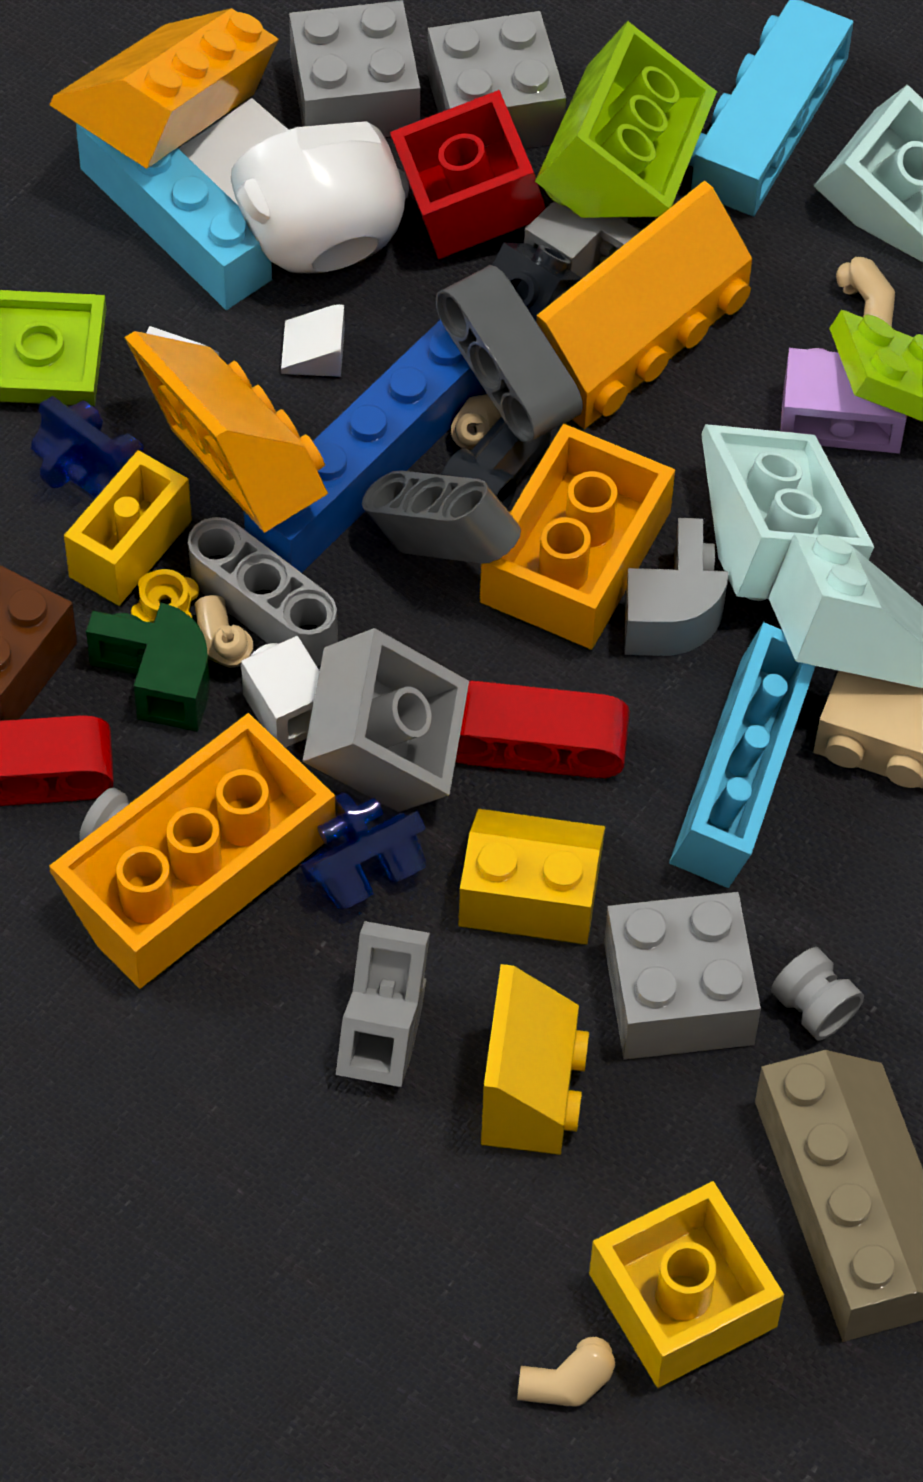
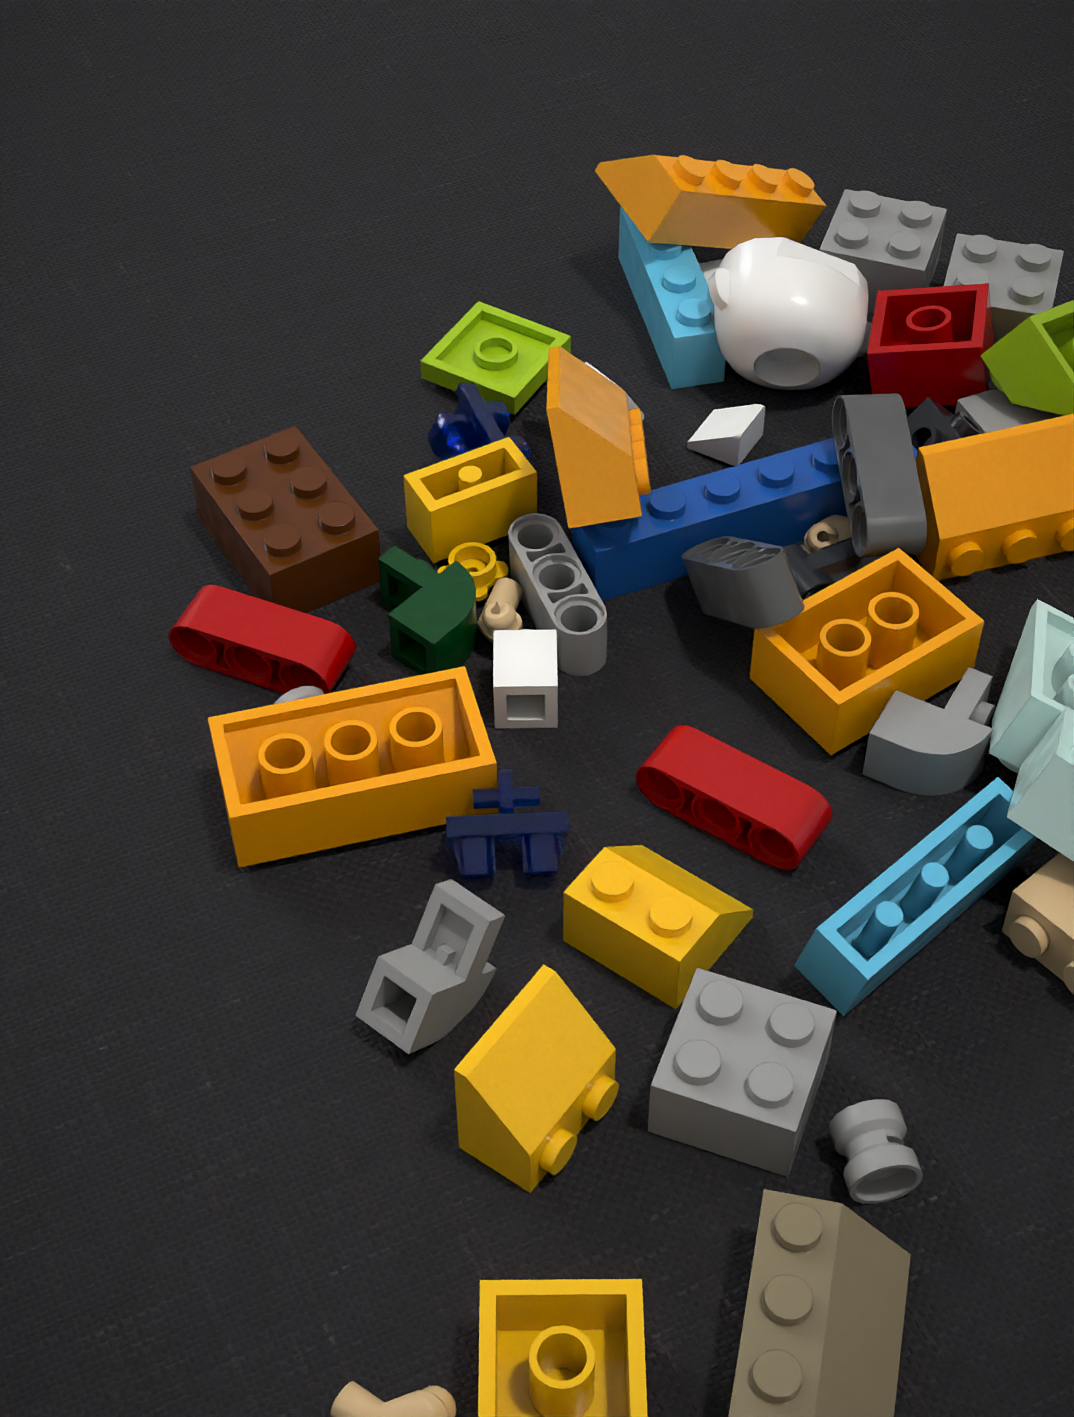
camera: 30 degrees right, 10 degrees down
light grey brick [302,628,469,812] -> none

